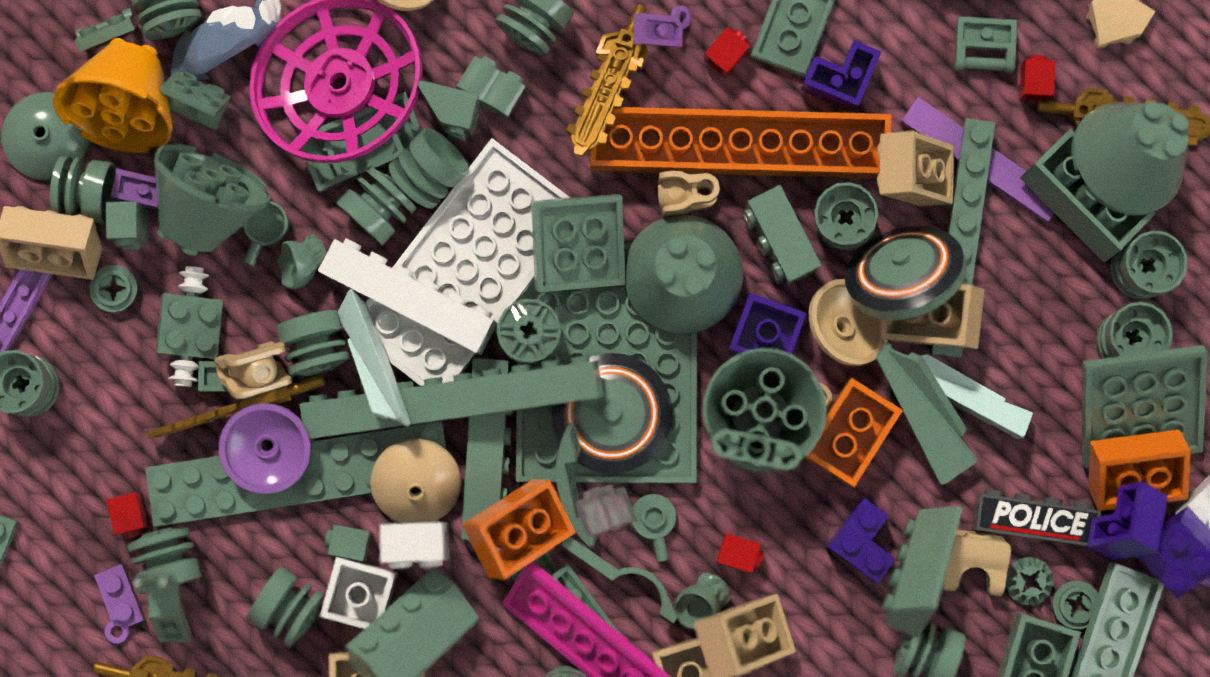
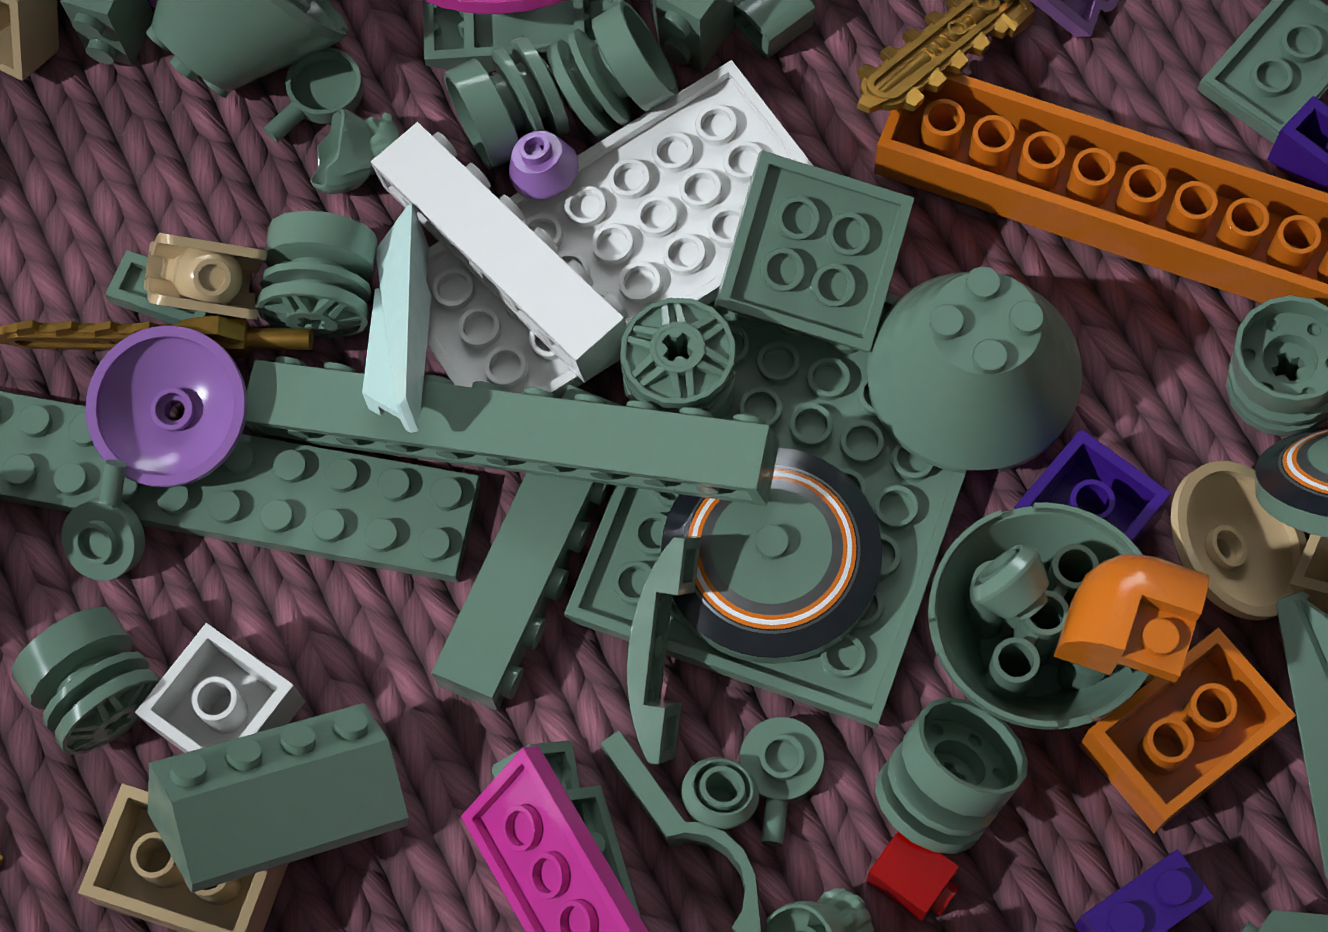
camera: 25 degrees right, 15 degrees down
sand green gear [89,265,138,313] -> none
sand green plate [155,266,223,387] -> none
sand green brick [324,524,372,561] -> none
tan dish [370,439,461,524] -> none
white brick [380,523,450,568] -> none
orange brick [462,479,576,579] -> none
clear brick [574,484,637,537] -> none
tan piece [658,171,720,218] -> none
red brick [703,27,750,78] -> none
sand green beam [711,429,801,470] -> none
sand green brick [742,185,821,288] -> none
none -> sand green piece [62,459,145,581]
none -> medium lavender cone [509,131,579,199]
none -> sand green cone [682,757,759,831]
none -> sand green wheel [875,697,1028,854]
none -> sand green cone [972,544,1049,621]
none -> orange brick [1054,554,1210,683]

